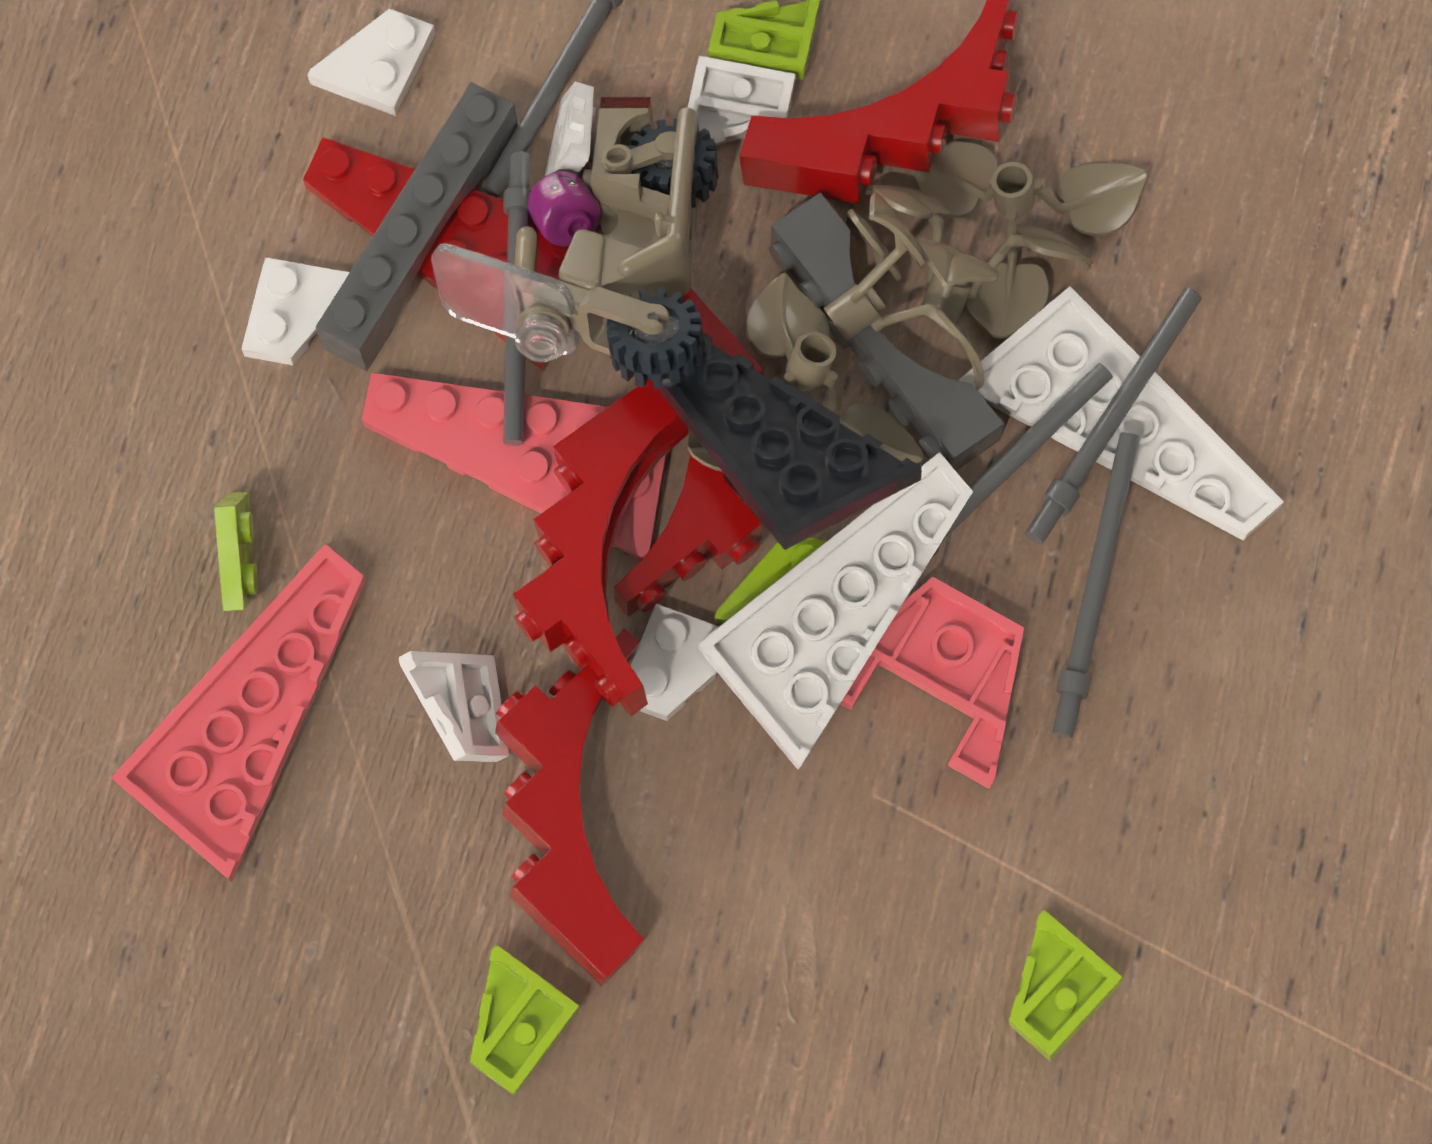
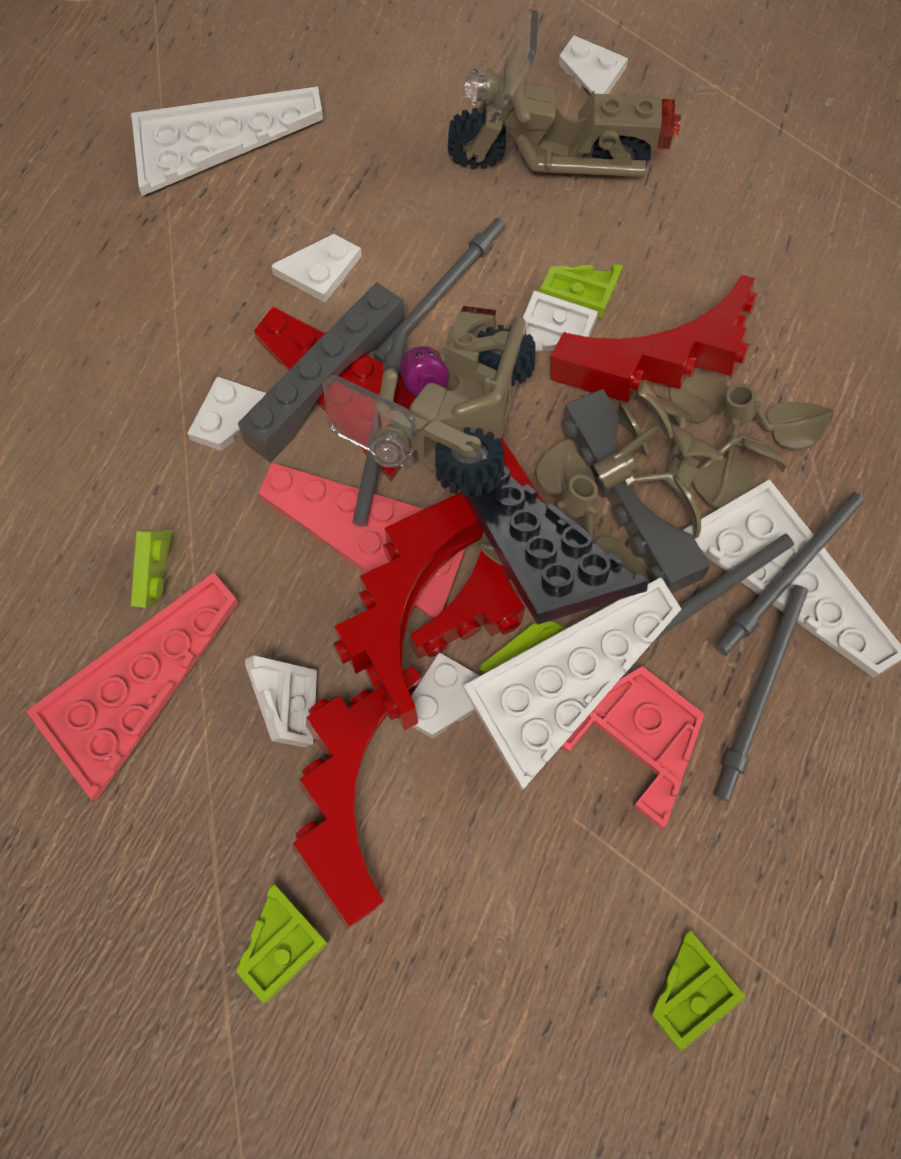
camera: 10 degrees right, 5 degrees down
white wing [544,81,596,177] -> none

